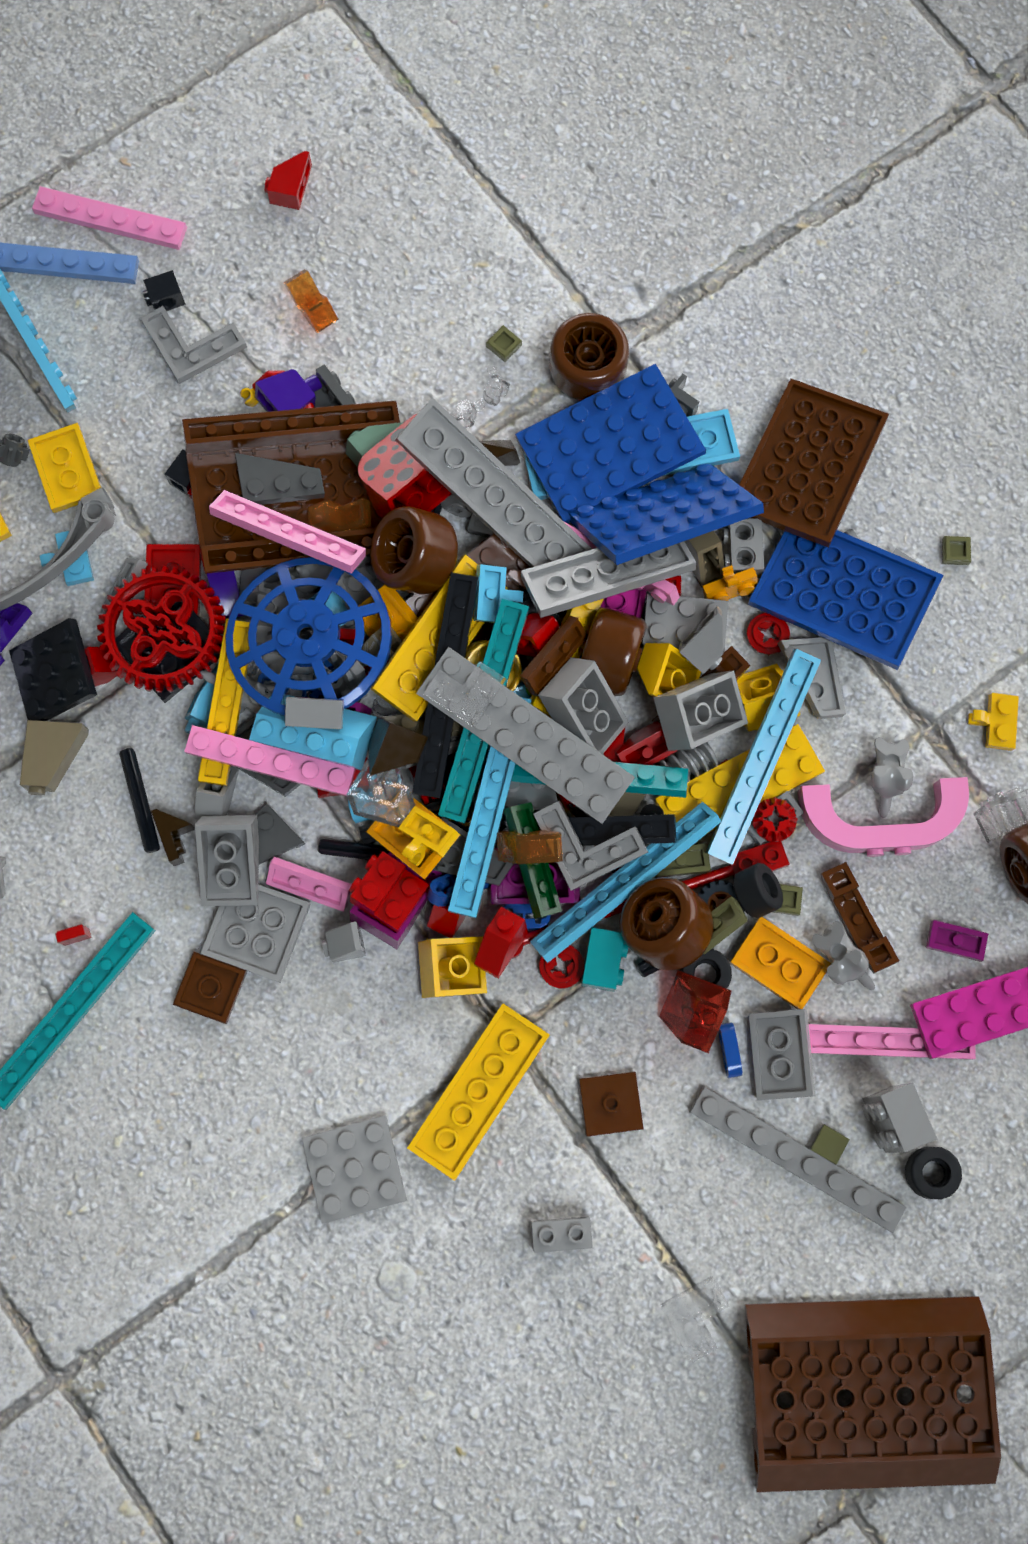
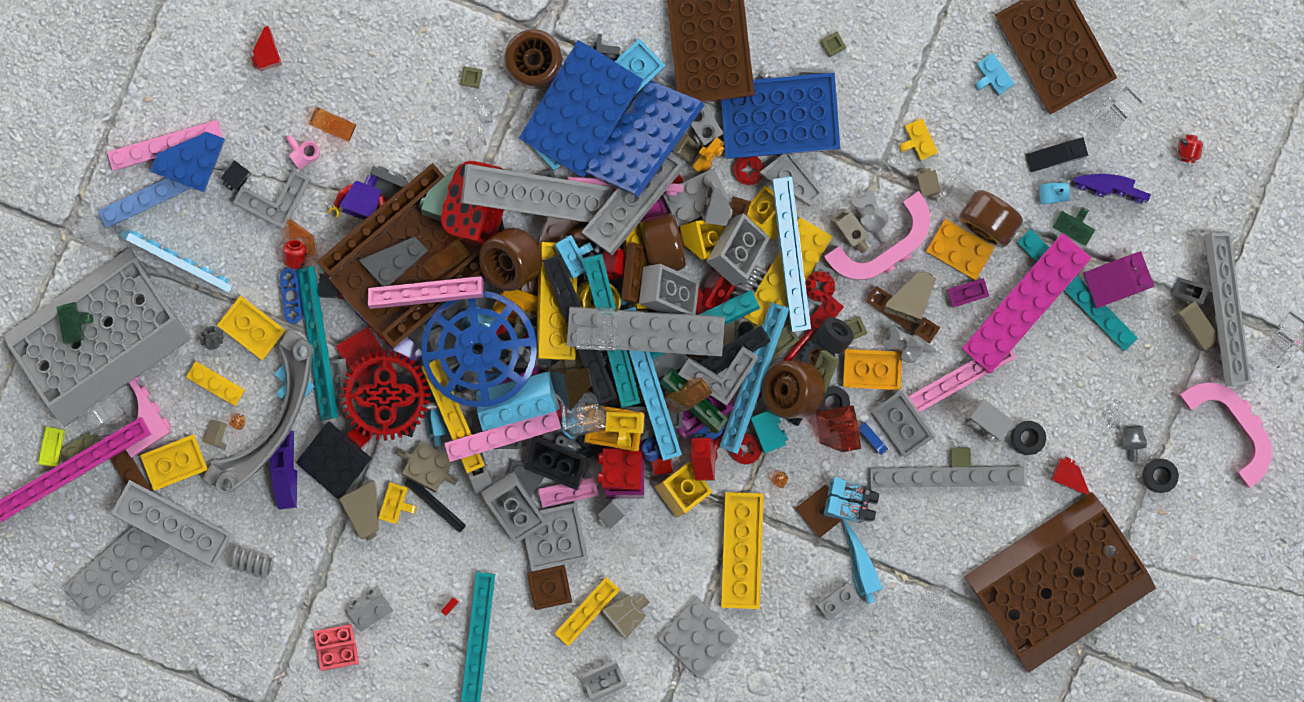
camera: 25 degrees left, 10 degrees up
dark brown slope [151,809,195,866] -> none
light grey tile [285,697,344,729] -> none
dark brown slope [479,440,520,466] -> none
none -> blue plate [150,132,226,193]
none -> blue beam [280,268,303,324]
none -> red head [282,240,307,269]
none -> bright pink piece [286,135,321,170]
none -> clear orange slope [287,219,318,257]
none -> teal plate [297,266,338,421]
none -> yellow plate [378,482,417,524]
none -> dark tan plate [397,441,459,493]
none -> black slope [525,436,590,490]
none -> dark grey piece [542,432,578,452]
none -> yellow plate [554,577,621,647]
none -> light grey bracket [581,660,627,702]
none -> dark tan torso [602,594,650,639]
none -> clear orange hinge [772,471,789,488]
none -> hips [824,477,880,523]
none -> dark tan torso [831,210,870,253]
none -> medium azure piece [842,520,883,604]
none -> dark tan slope [884,271,936,325]
none -> dark tan brick [916,168,941,198]
none -> light orange plate [926,219,995,281]
none -> red slope [1050,457,1089,495]

